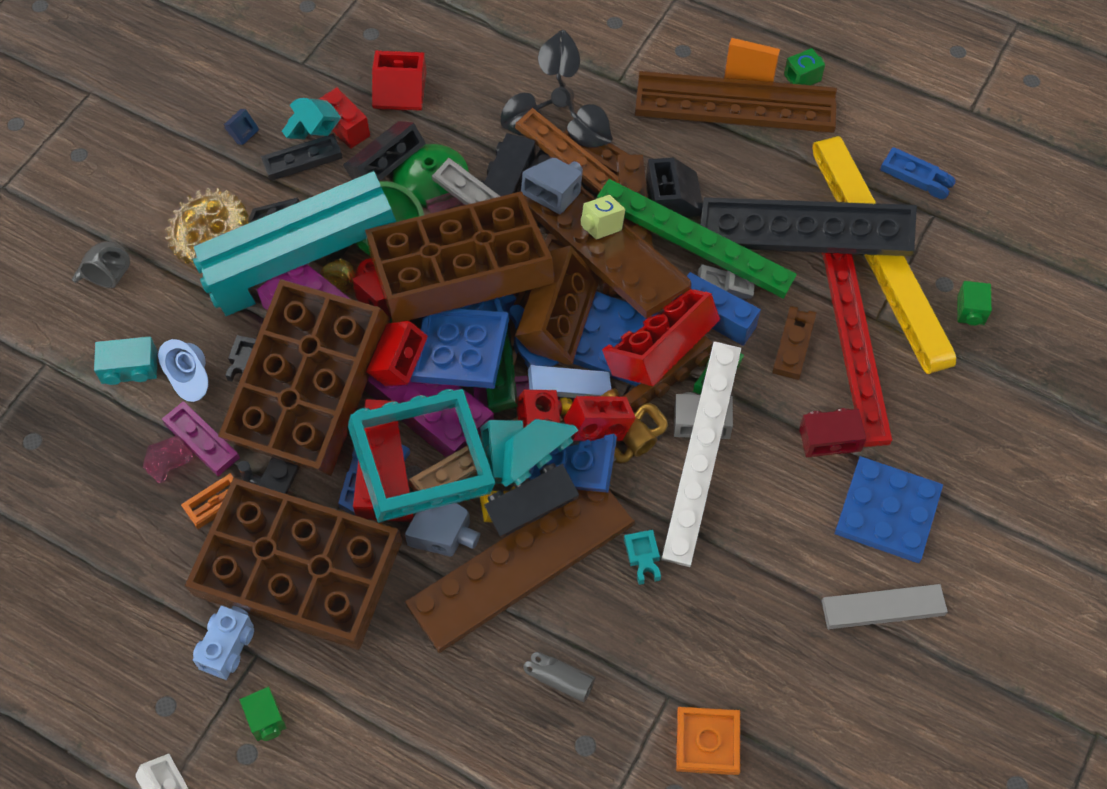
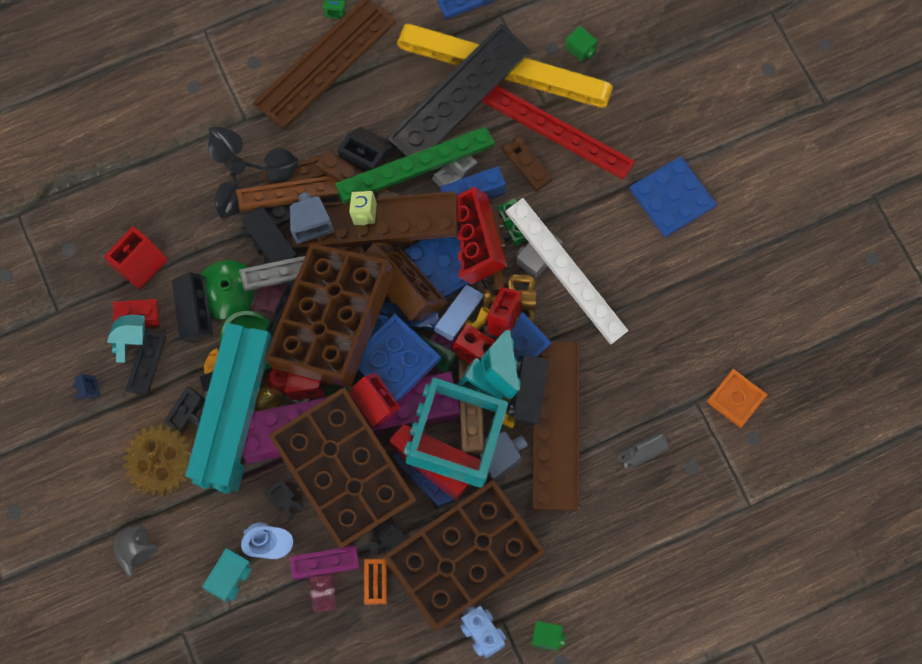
camera: 55 degrees left, 10 degrees up
teal plate [624,530,661,585] -> none
orange tile [724,38,780,82] -> none
dark red brick [799,408,866,458] -> none
light grey tile [822,584,948,629] -> none

